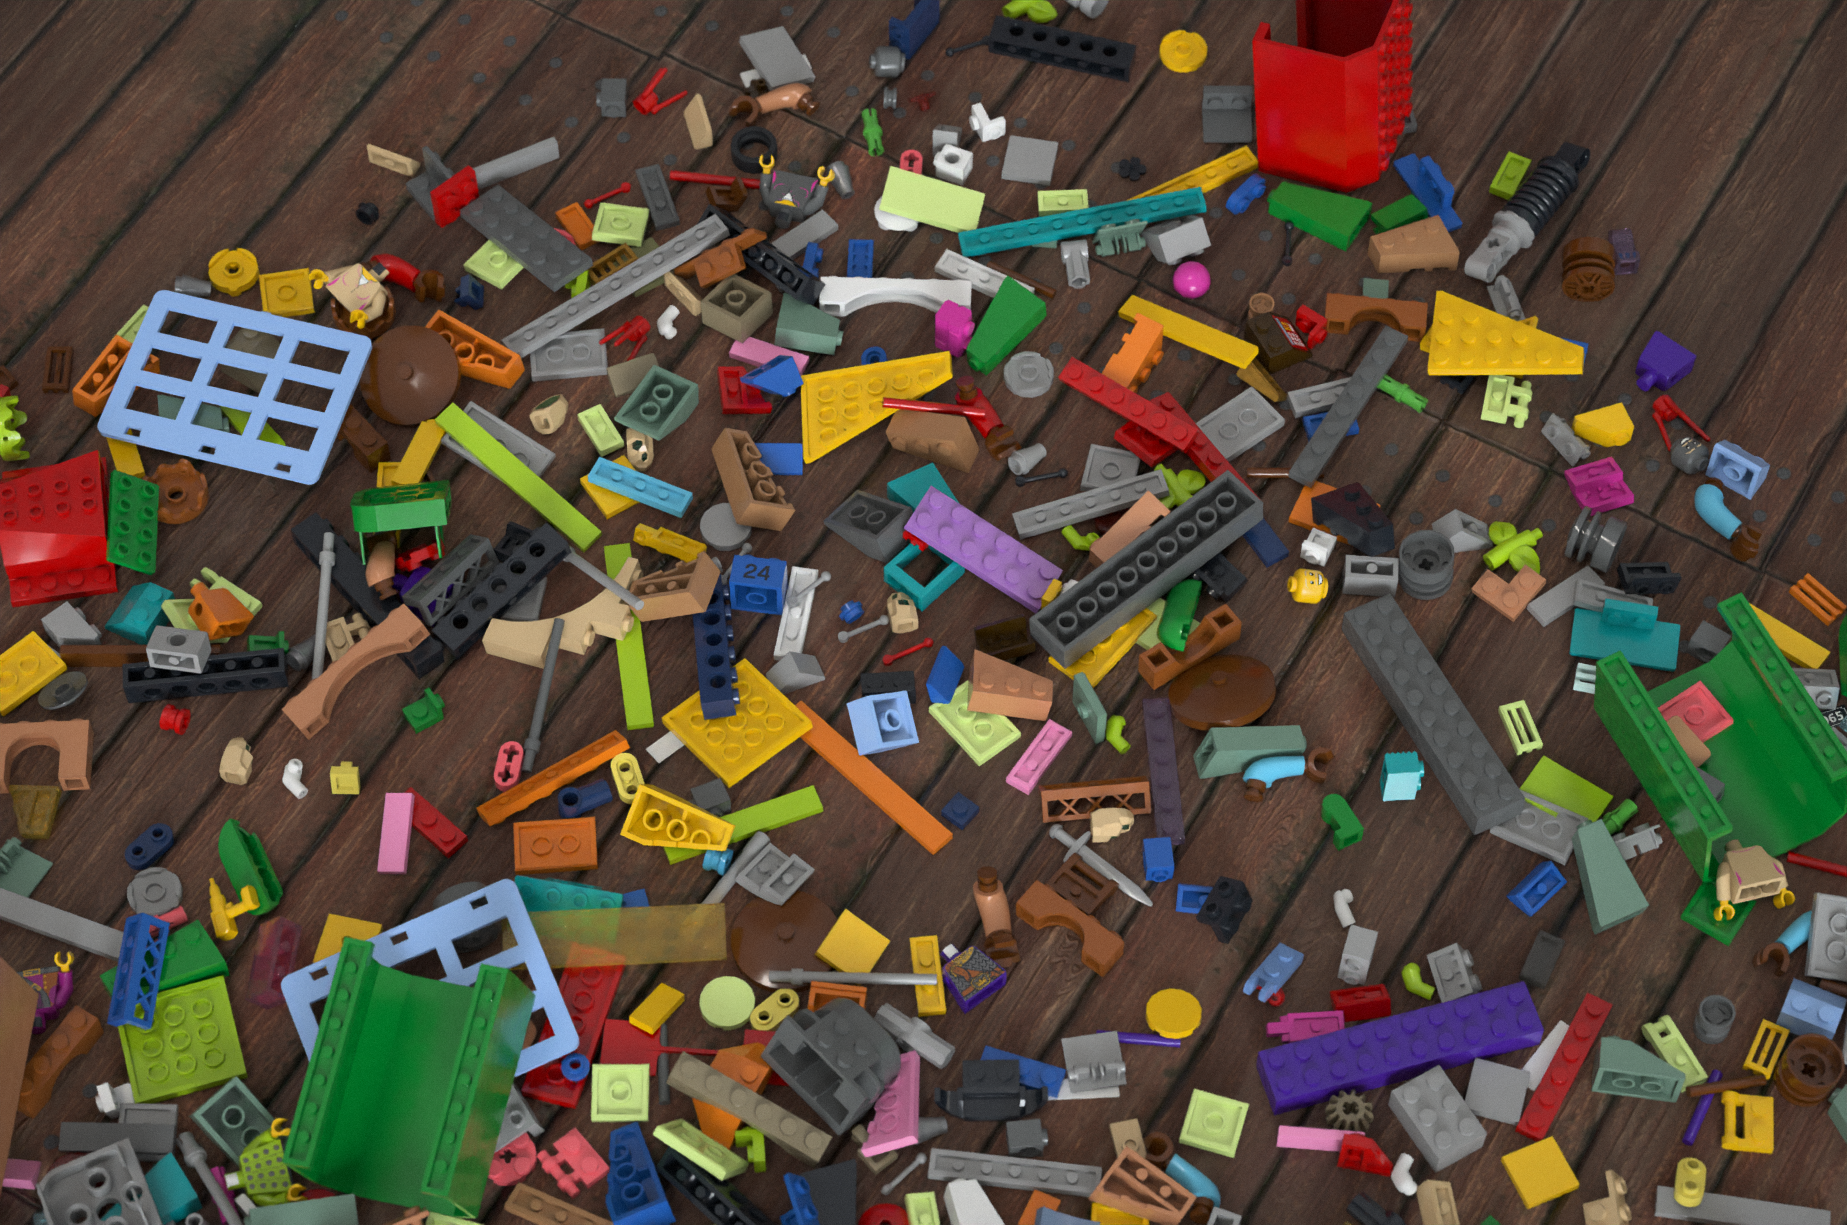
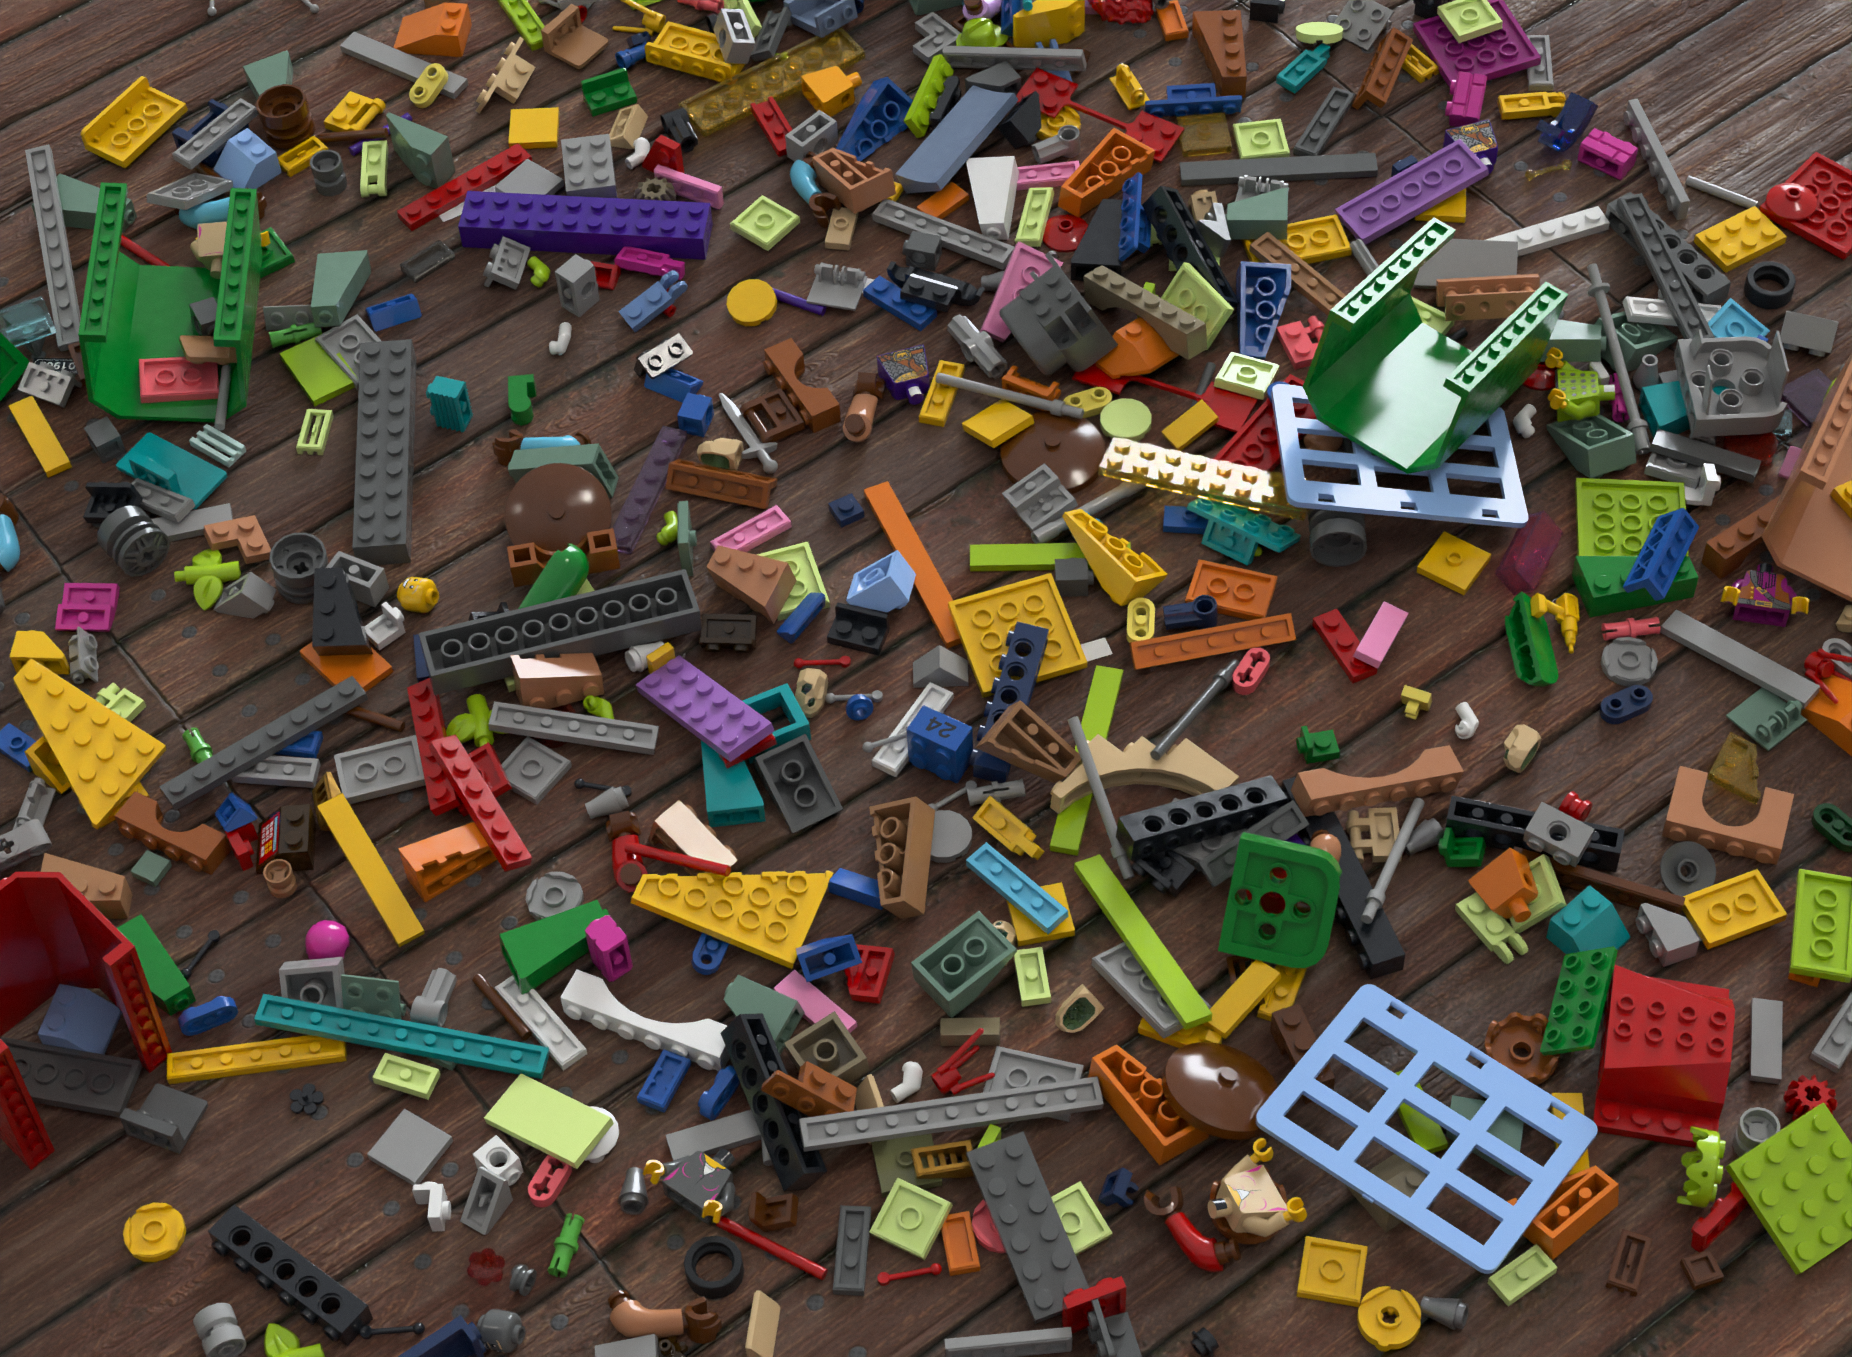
camera: 155 degrees left, 5 degrees down
none -> blue slope [215,792,258,832]

